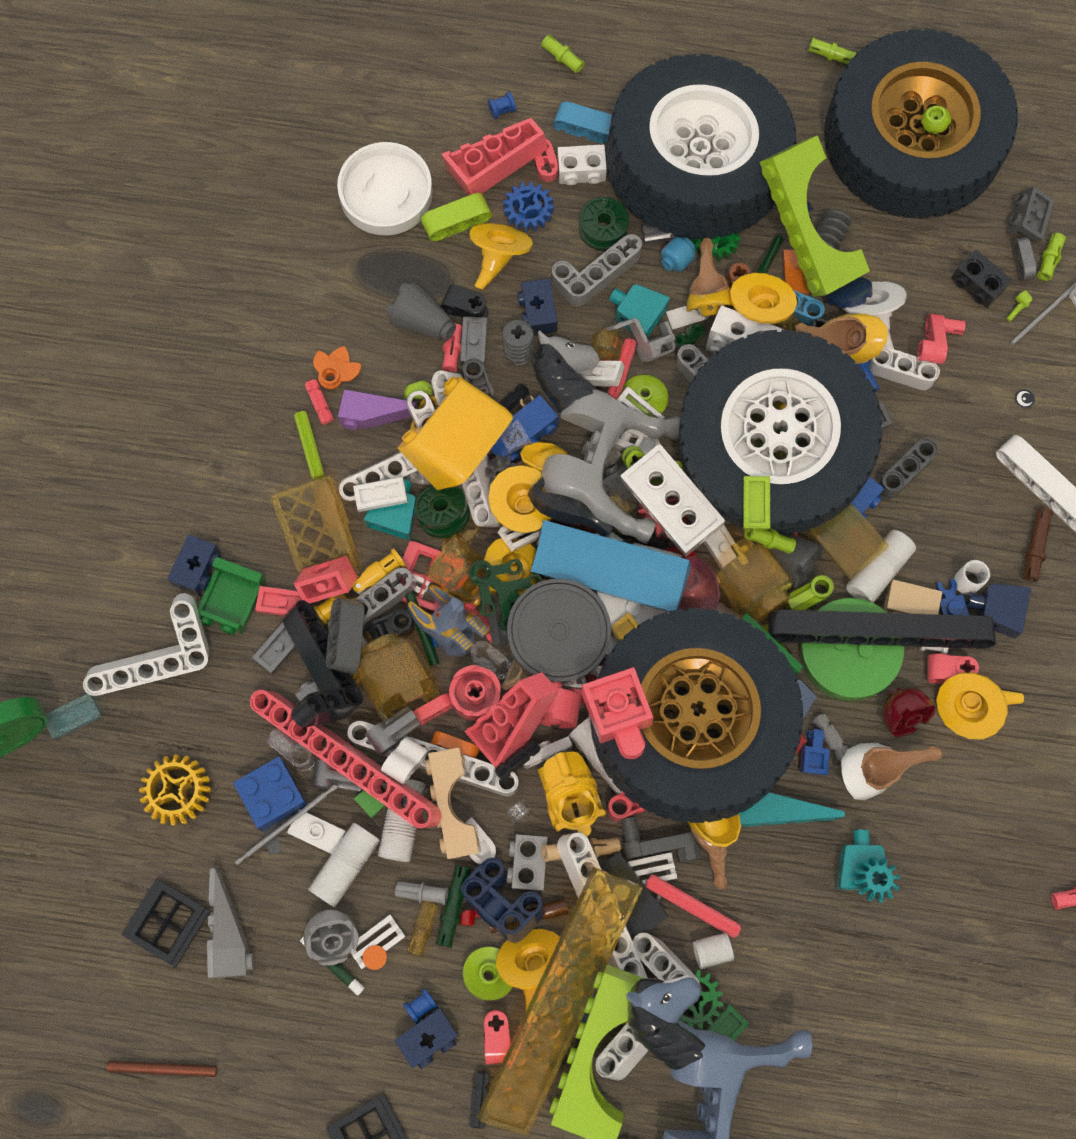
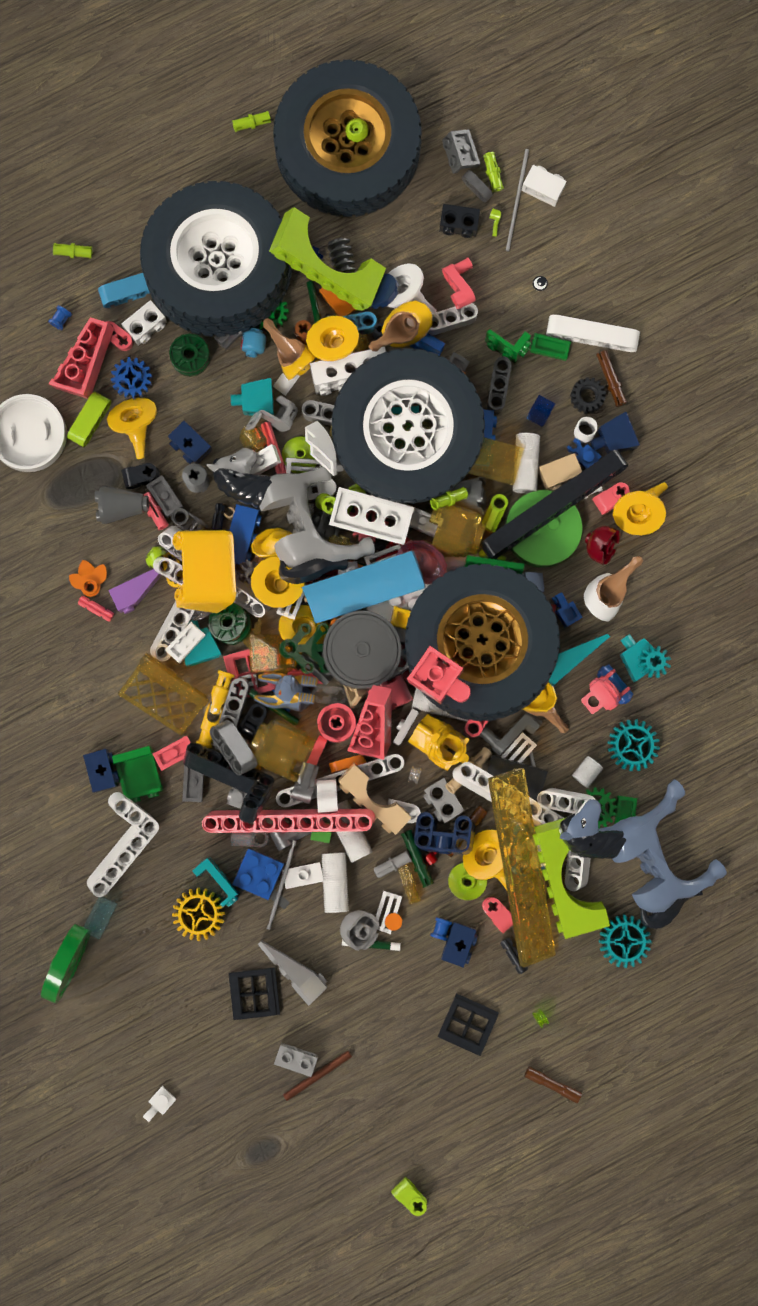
camera: 40 degrees left, 10 degrees up
lime axle [294,411,325,480] -> none
coral brick [294,556,357,604] -> none
black axle [495,739,541,781] -> none
clear tile [499,420,531,454] -> none
light grey beam [551,234,642,307] -> none
coral axle [645,874,741,938] -> none
dark green arm [675,323,706,346] -> none
lime tile [743,476,770,529] -> none
light grey axle [813,713,849,761] -> none
none -> teal panel [192,857,240,907]
none -> light grey brick [274,1042,318,1077]
none -> white slope [305,421,337,476]
none -> green bracket [485,329,531,363]
none -> clear blue panel [527,395,555,427]
none -> green tile [530,333,571,361]
none -> black tyre [570,377,606,414]
none -> coral piece [581,665,634,714]
none -> teal gear [607,719,660,771]

